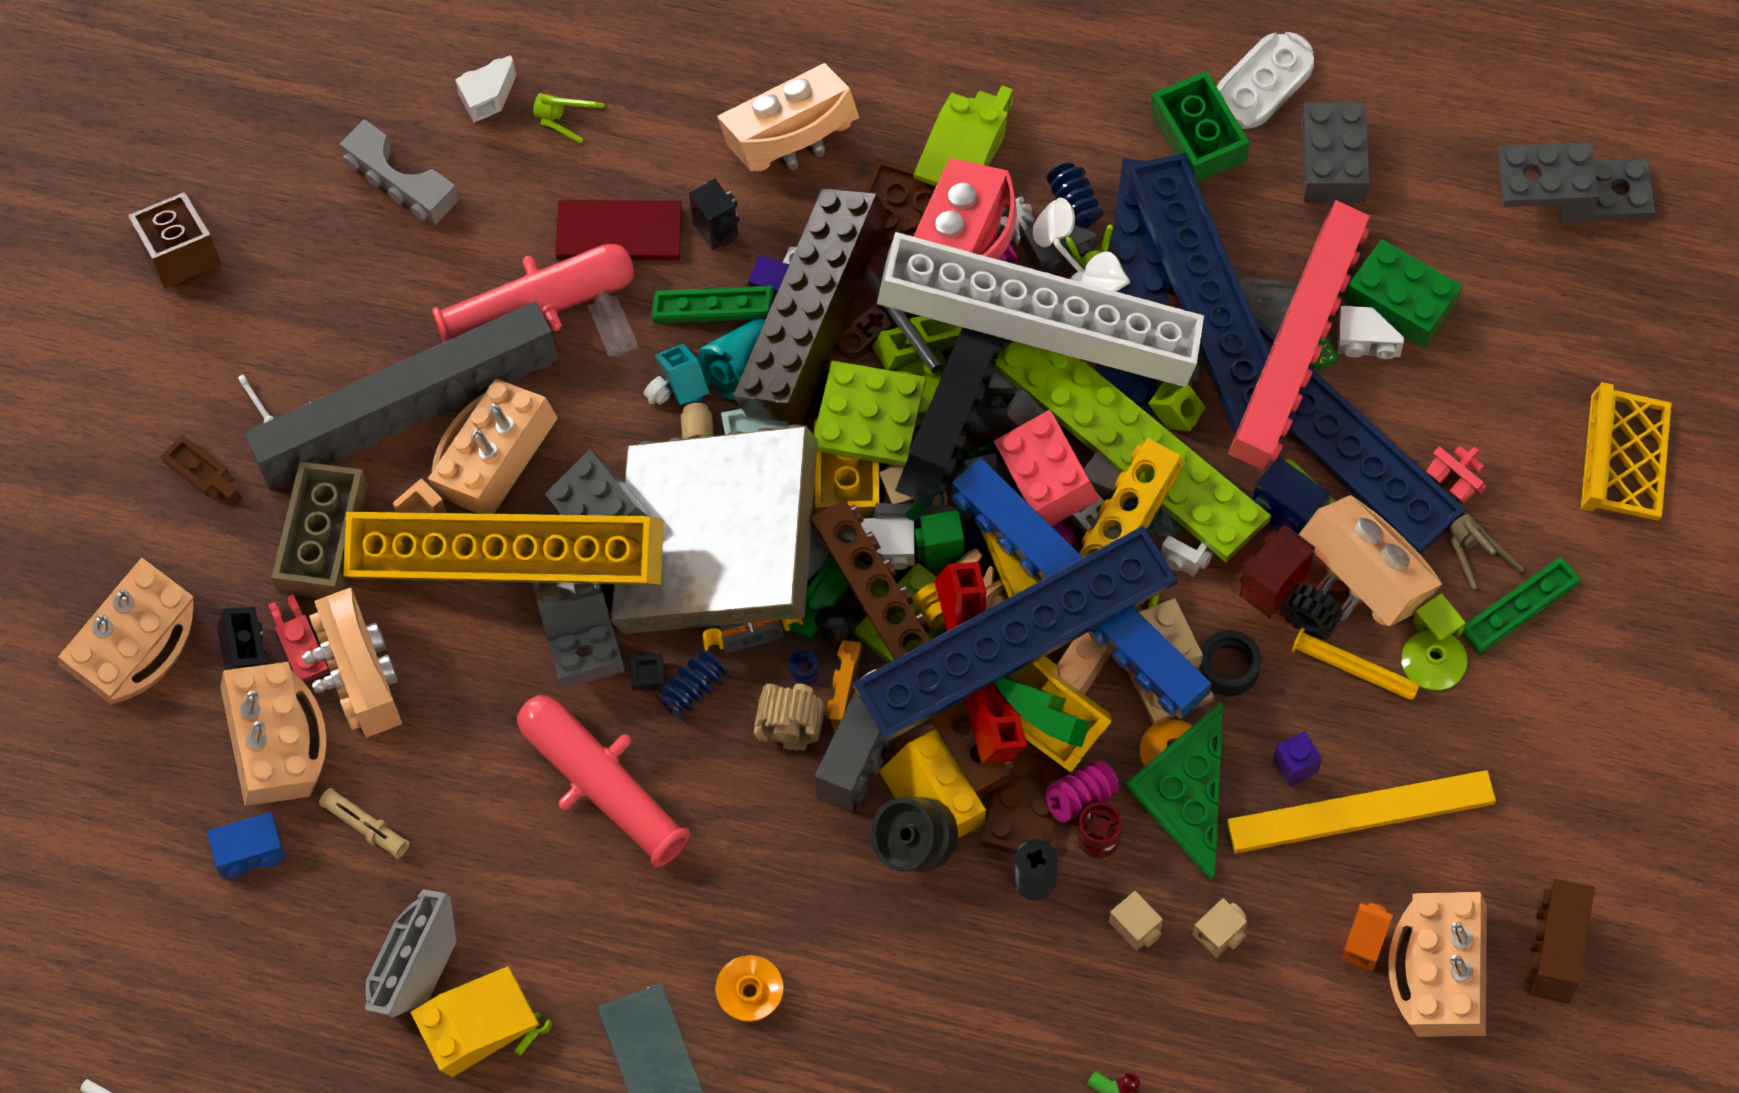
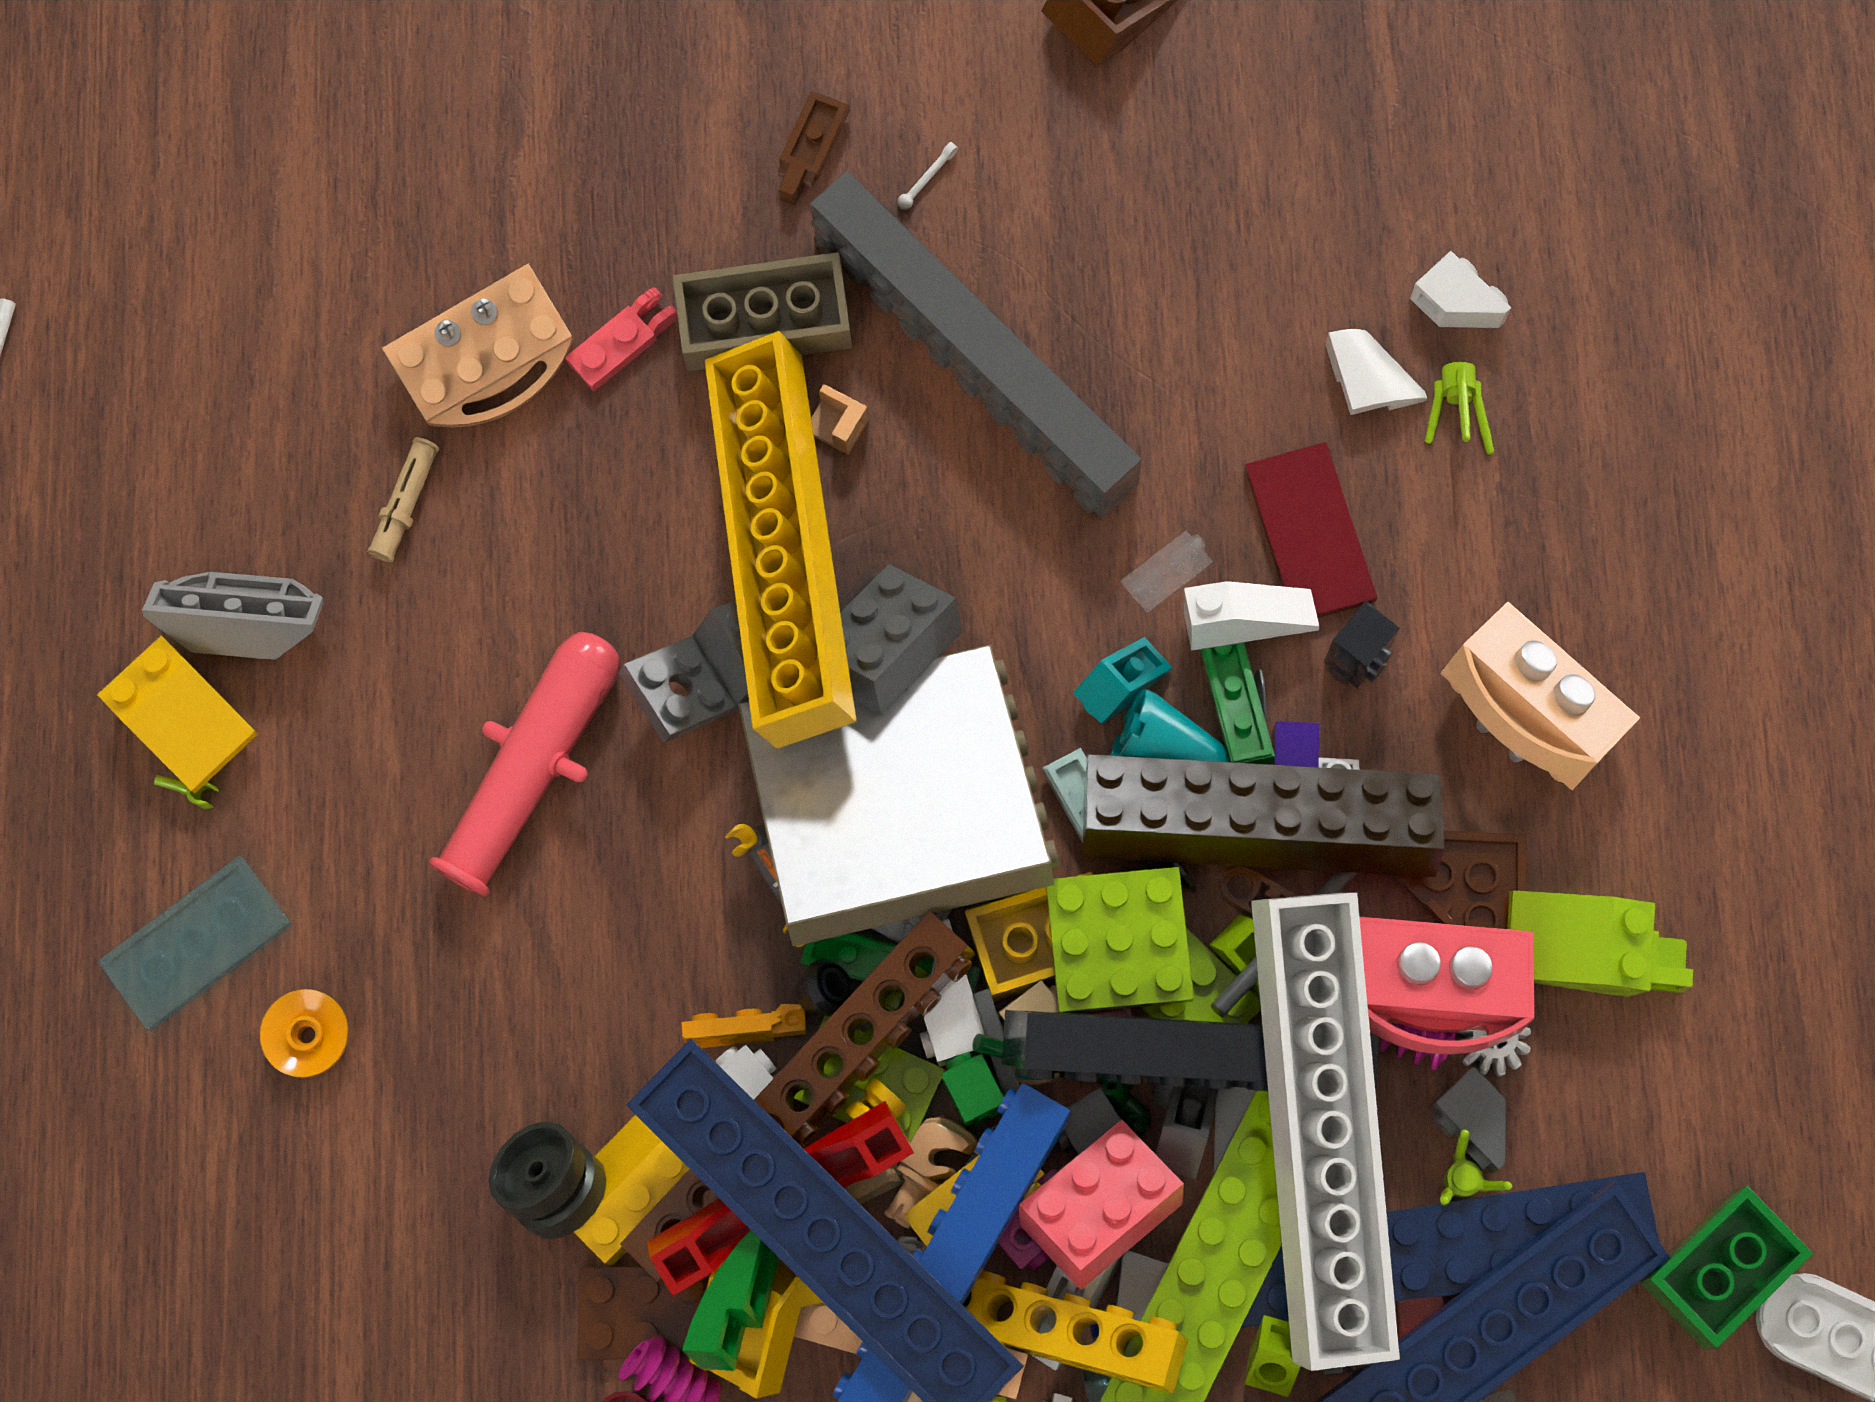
camera: 75 degrees right, 10 degrees up
light nougat piece [58,557,193,705] -> none
blue brick [207,812,286,878] -> none
black brick [217,607,268,670] -> none
light nougat piece [302,587,402,738] -> none
light grey arch [340,119,459,226] -> none
light nougat piece [428,378,558,514] -> none
coral piece [432,244,634,343] -> none
black plate [630,653,665,691] -> none
white plate [643,376,672,405] -> none
dark blue piece [657,649,727,722] -> none
tan brick [680,403,714,439] -> none
tan brick [754,684,825,751] -> none
clear blue bush [789,651,819,683] -> none
dark grey brick [814,691,895,814] -> none
black piece [1014,839,1058,901] -> none
white plant [1033,198,1130,292] -> none
dark blue piece [1046,162,1103,229] -> none
none -> white slope [1184,581,1319,650]
none -> white slope [1325,329,1427,415]

